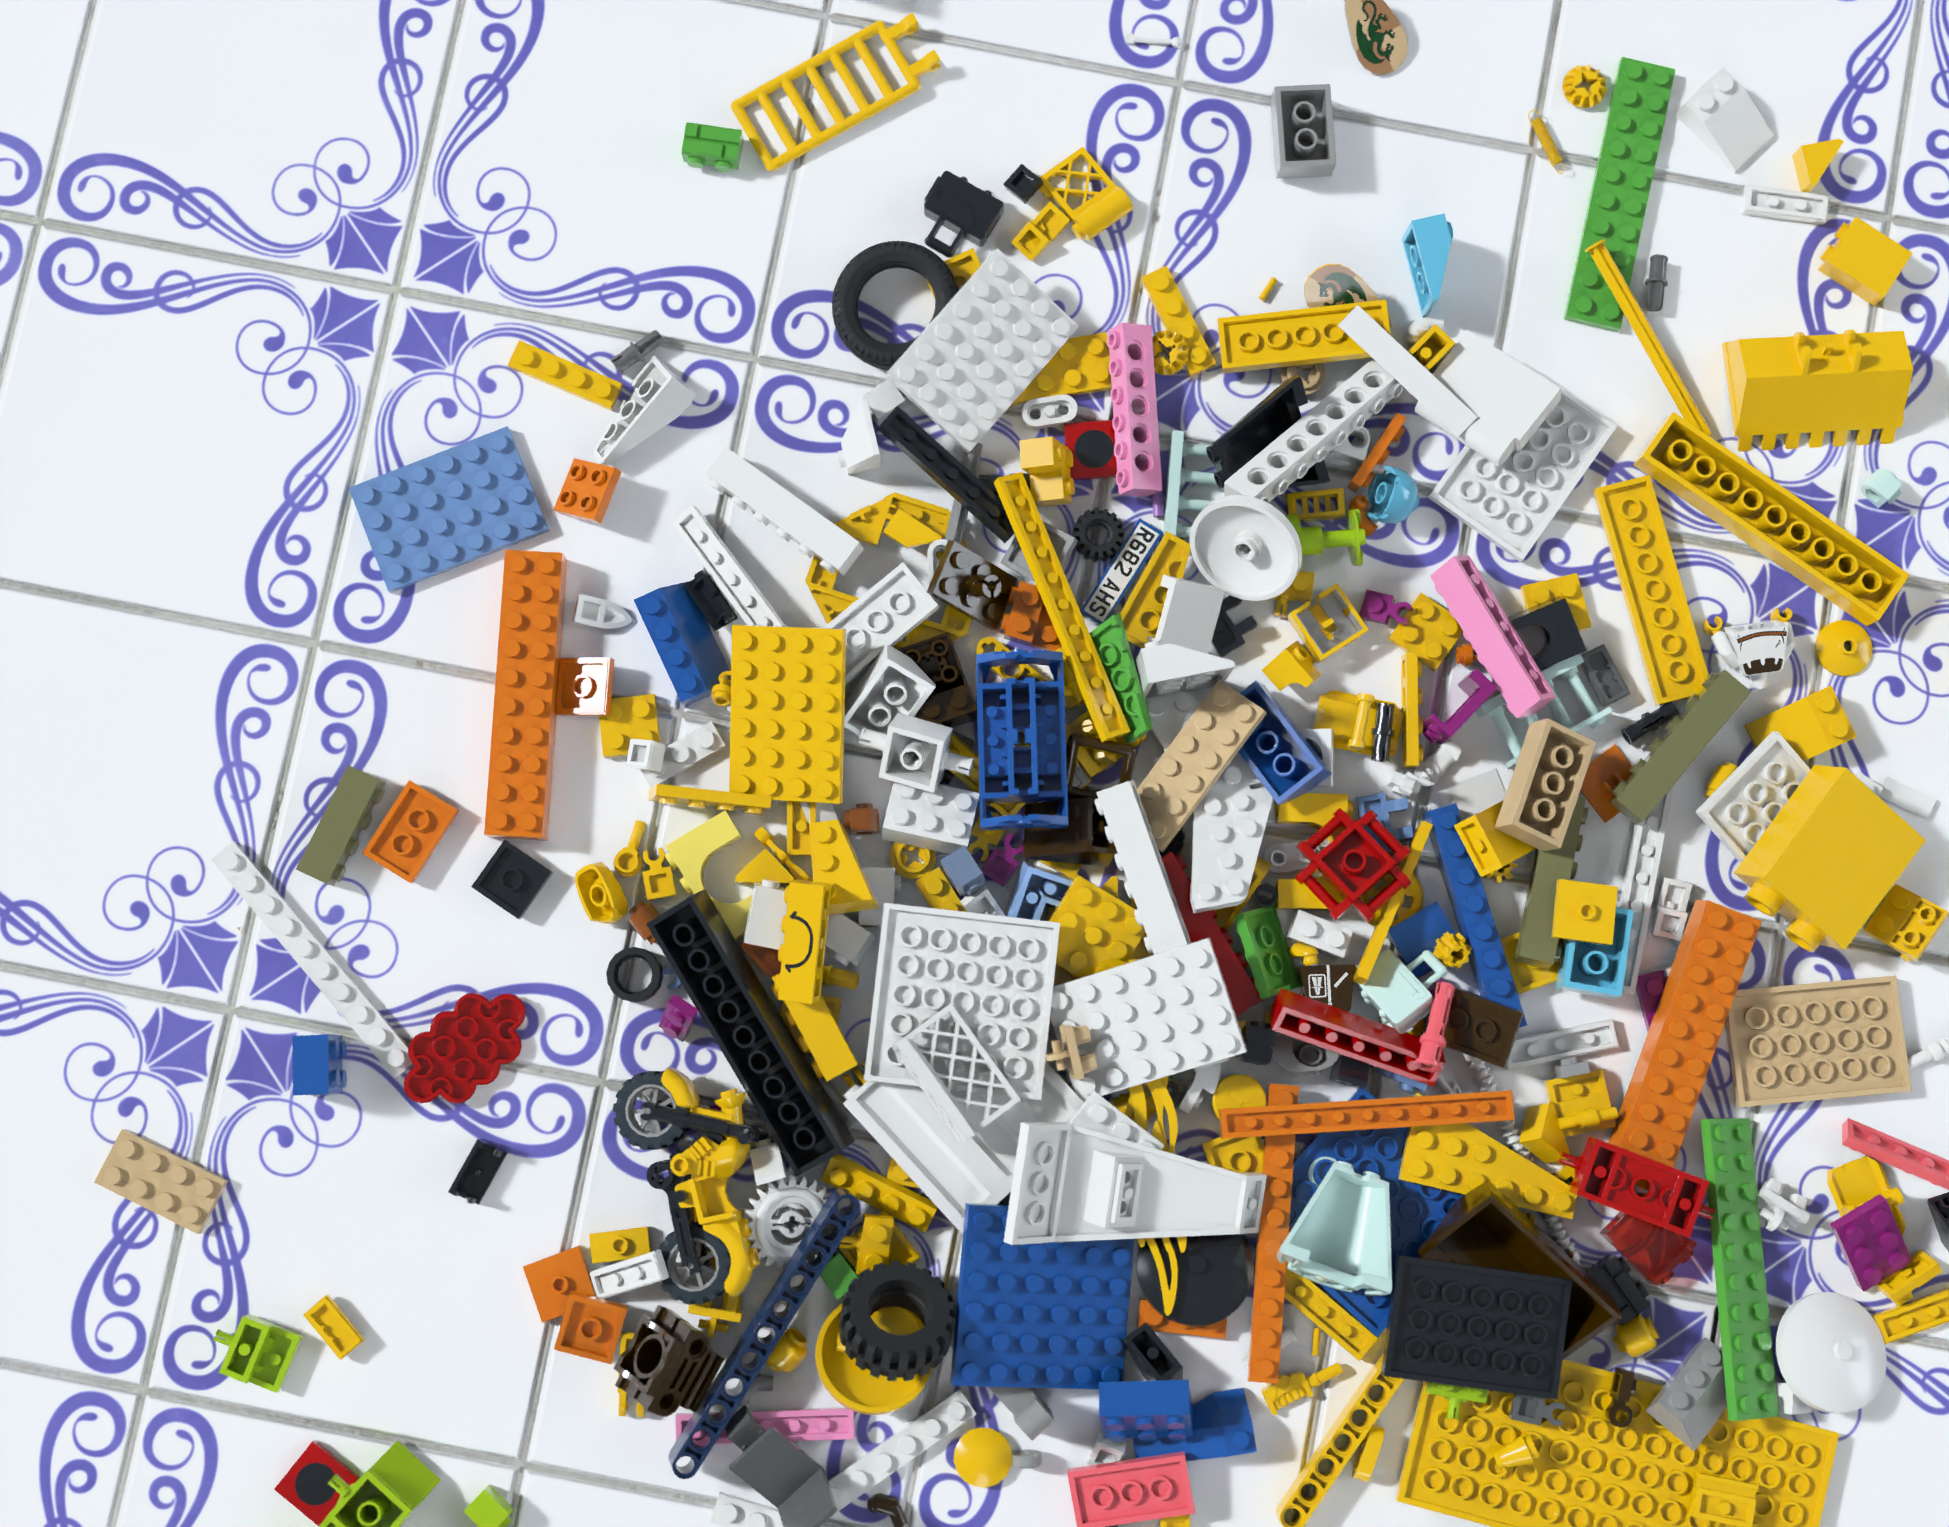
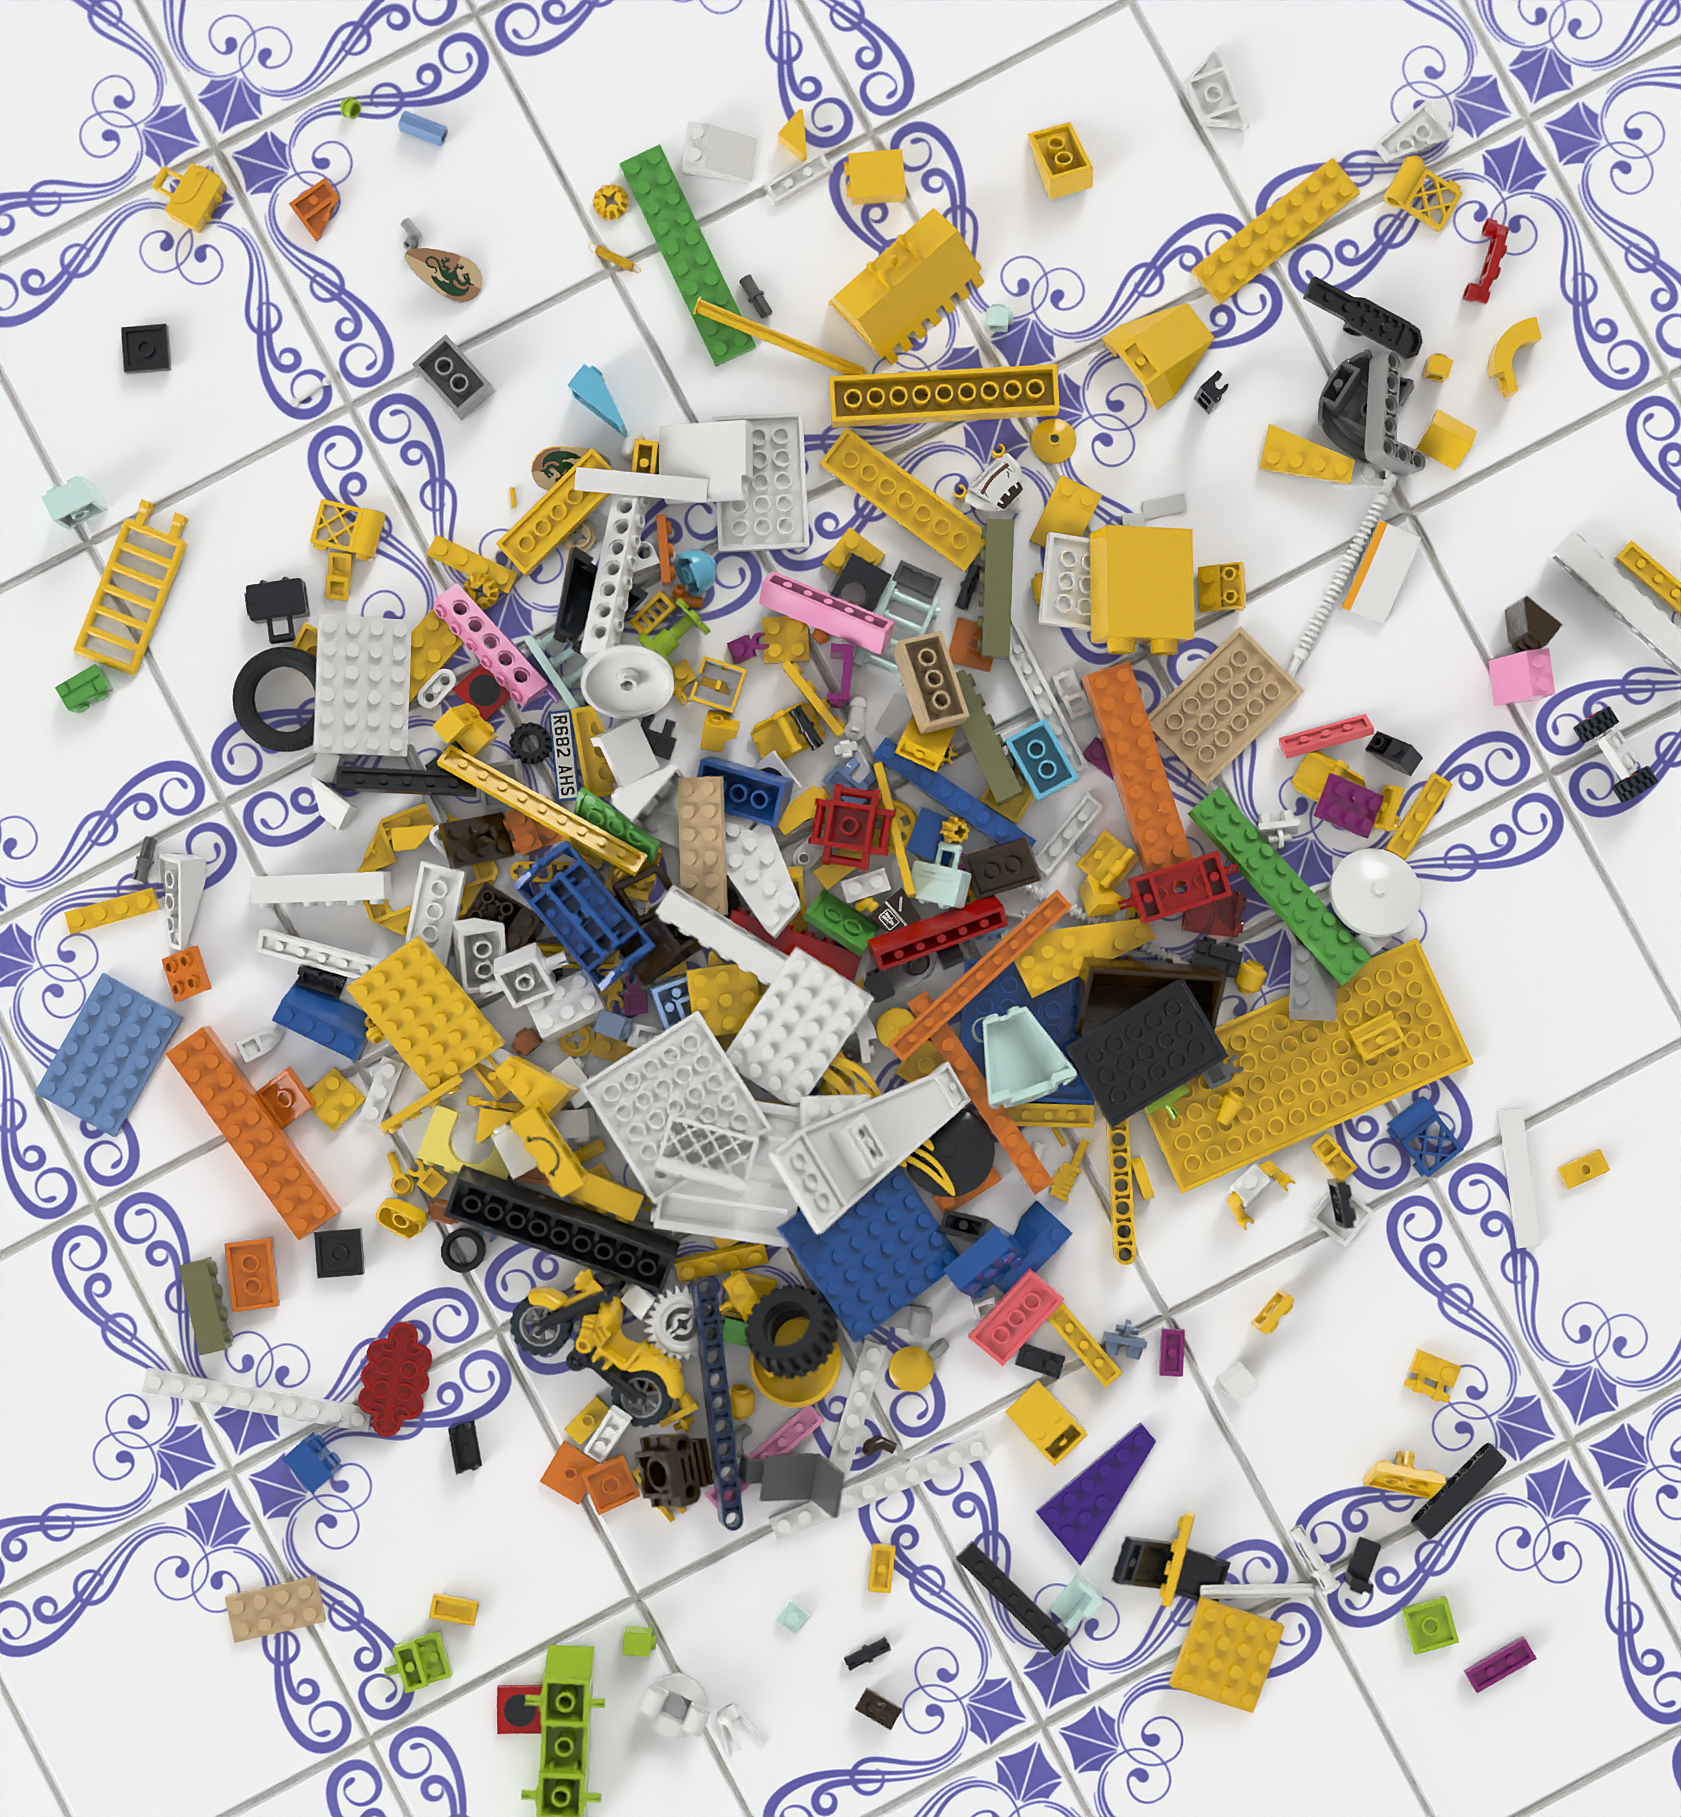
camera: 30 degrees left, 5 degrees up
white slope [626,739,666,772] -> none
magenta plate [658,994,699,1042] -> none
black plate [1003,164,1044,204] -> none
tan hips [1046,1024,1098,1080] -> none
black hinge [1254,883,1278,907] -> none
coral pin [1414,982,1455,1072] -> none
yellow plate [1552,879,1618,945] -> none
dark brown plate [1606,1367,1637,1428] -> none

